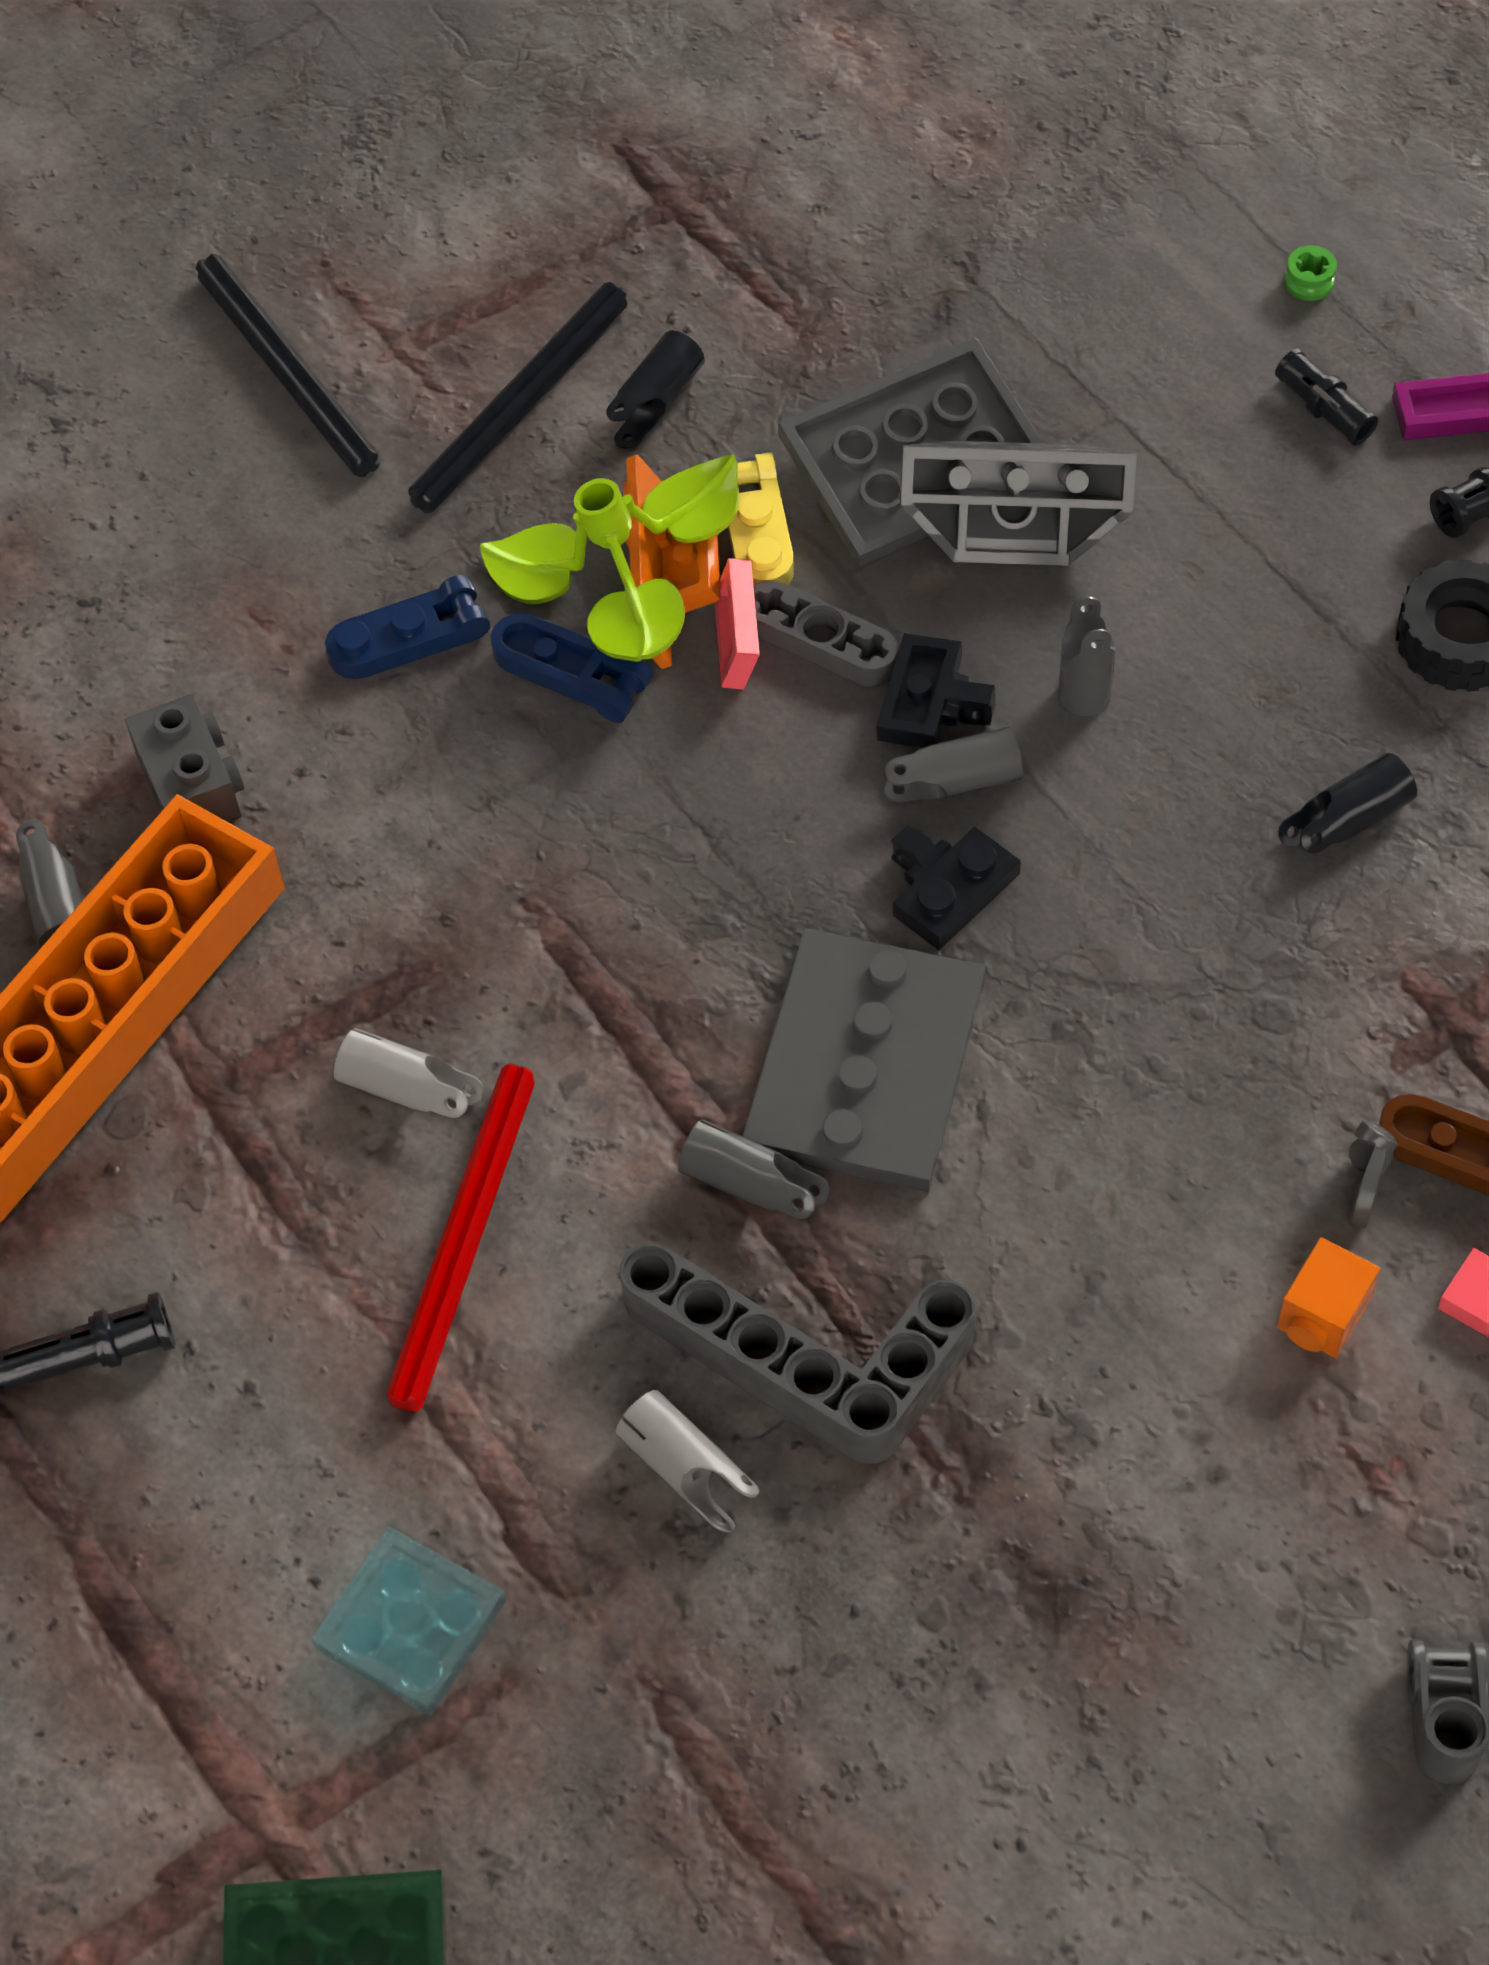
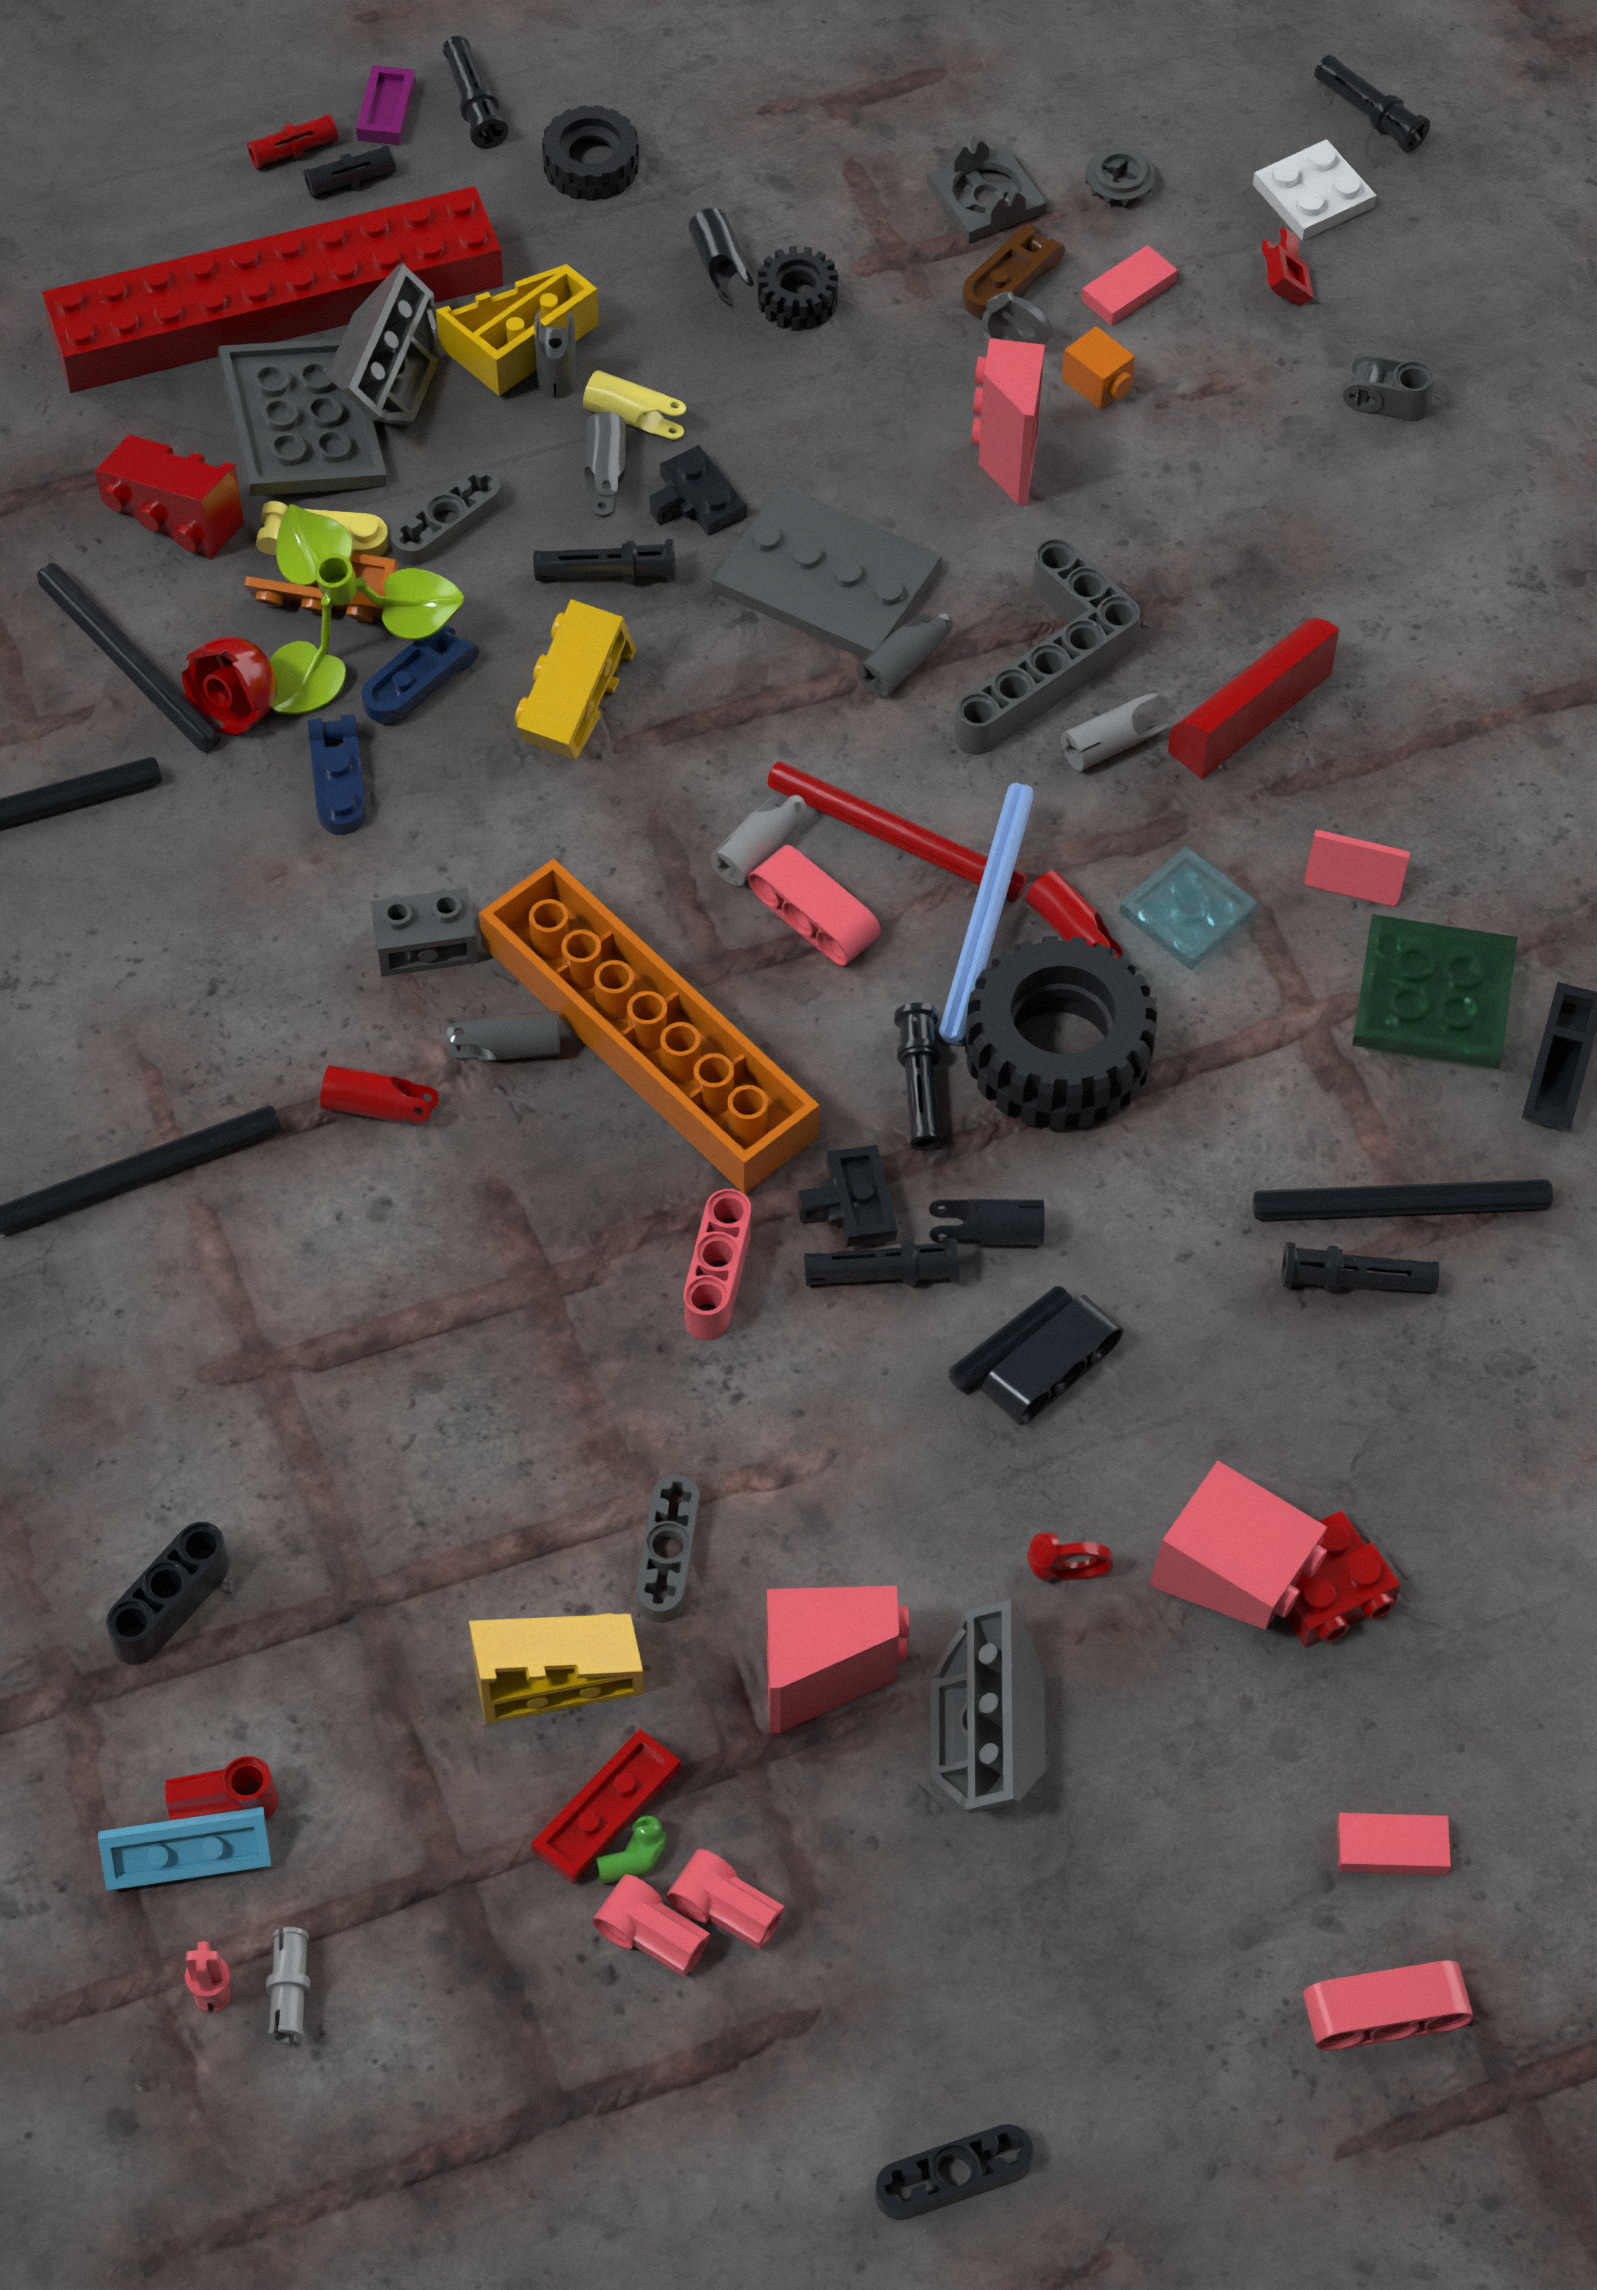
camera: 80 degrees left, 0 degrees up
black piece [606,330,705,449] -> none
coral tile [714,558,760,690] -> none
black hinge [876,633,996,748] -> none
bright green bush [1285,245,1337,301] -> none
none -> red brick [42,186,504,393]
none -> red wedge [95,434,244,560]
none -> red cylinder [182,636,277,735]
none -> red pin [246,113,338,169]
none -> yellow wedge [436,264,599,396]
none -> yellow wedge [515,599,637,760]
none -> black pin [533,539,676,583]
none -> light yellow piece [583,370,686,440]
none -> coral beam [748,845,882,966]
none -> black tyre [758,246,838,331]
none -> light blue axle [939,783,1034,1045]
none -> black tyre [965,936,1157,1130]
none -> coral slope [971,338,1045,506]
none -> red piece [1025,870,1123,960]
none -> red brick [1168,618,1339,779]
none -> coral slope [1304,830,1411,907]

